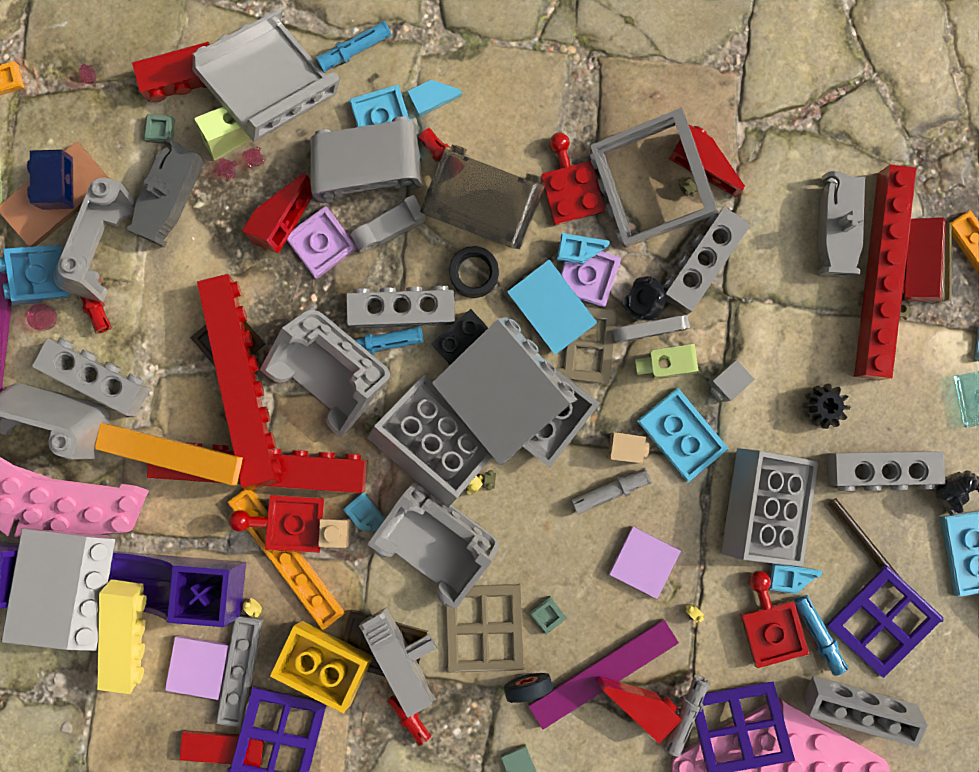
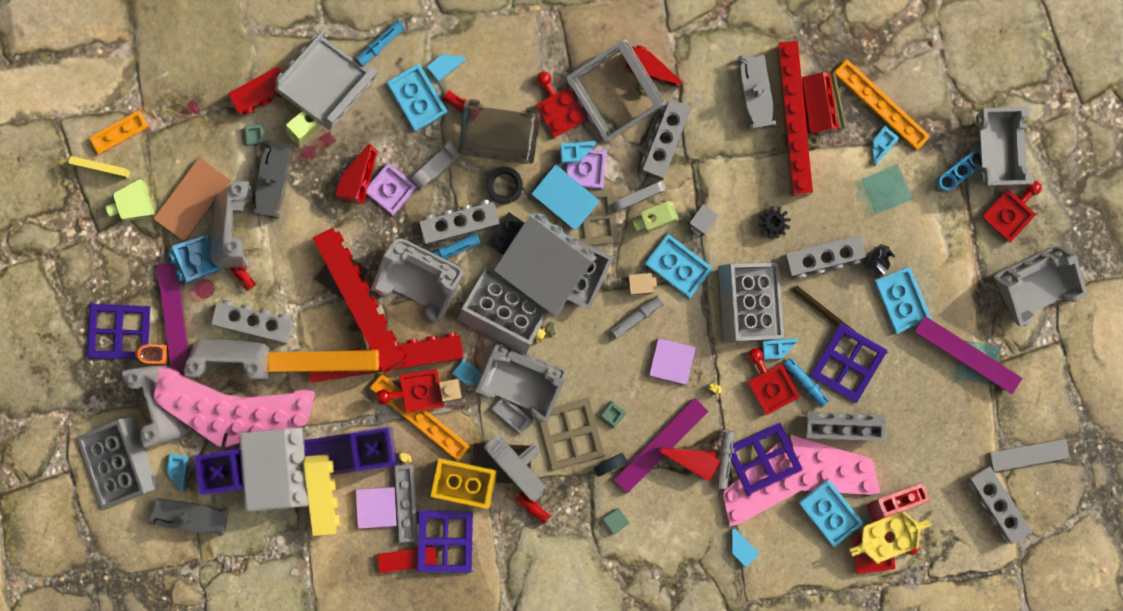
camera: 15 degrees left, 0 degrees up
clear blue brick [27,149,74,210] -> none
light grey windscreen [310,116,424,203] -> none
black hair [622,276,666,321] -> none
none -> light grey tile [491,398,533,434]

